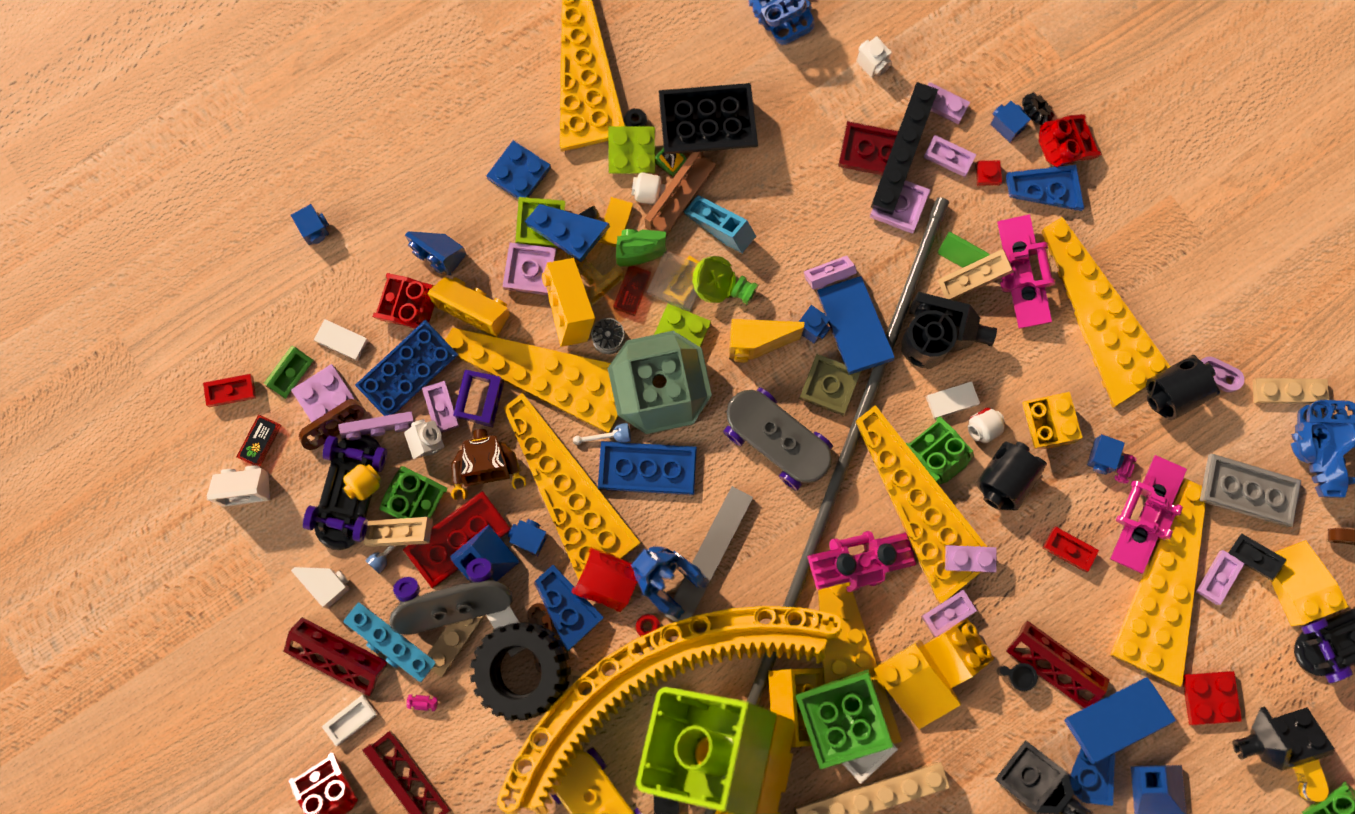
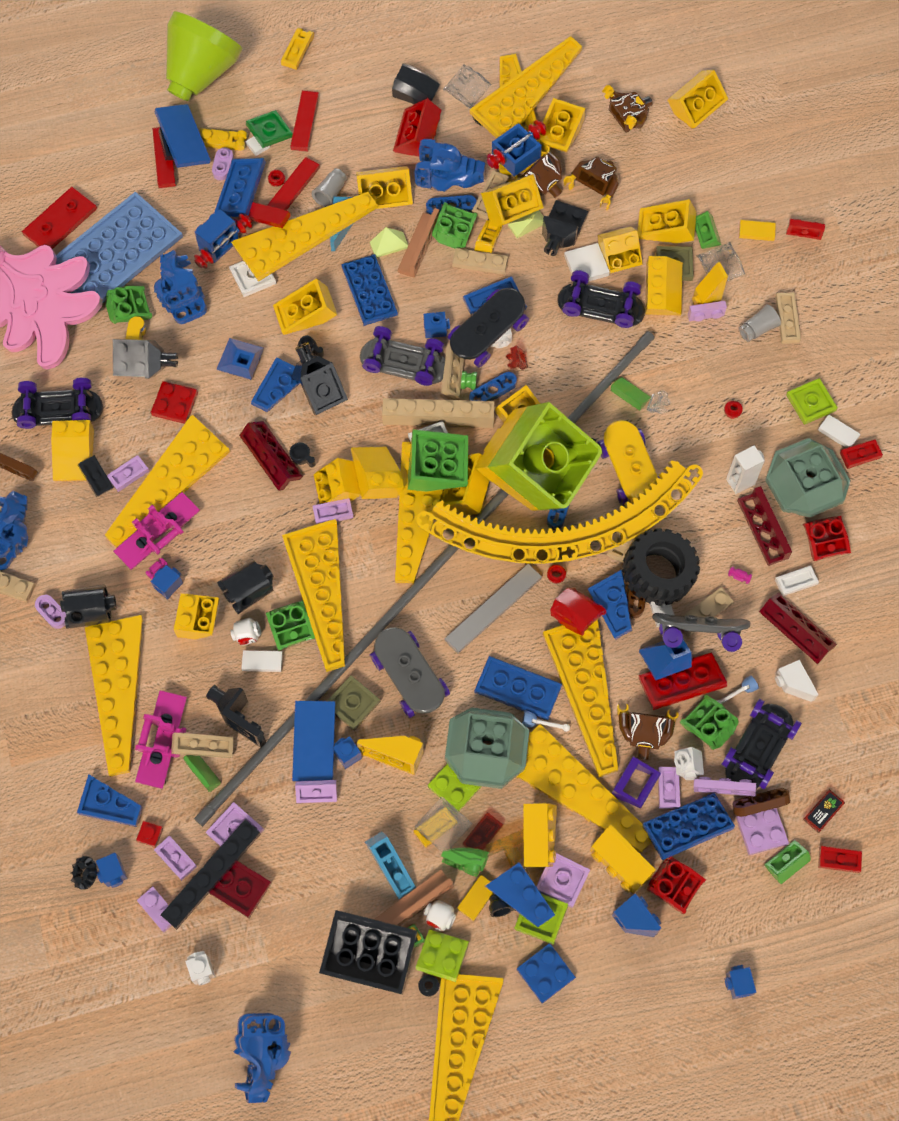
camera: 160 degrees left, 10 degrees down
white slope [207,466,270,507] -> none
white tile [314,319,368,361] -> none
yellow head [343,464,381,501] -> none
dark azure bracket [344,603,436,682] -> none
tan plate [364,517,433,547] -> none
blue brick [508,519,548,557] -> none
light grey wheel [591,318,625,355] -> none
blue animal [631,546,710,619] -> none
lime tile [693,256,736,303] -> none
bright green wheel [731,275,759,305] -> none
dark pink piece [808,531,917,592] -> none
black cylinder [901,310,957,369] -> none
lavender plate [945,545,996,573] -> none
red slope [1038,114,1102,167] -> none
red plate [1042,526,1099,572] -> none
blue tile [1064,677,1176,765] -> none
light grey tile [1200,454,1301,527] -> none

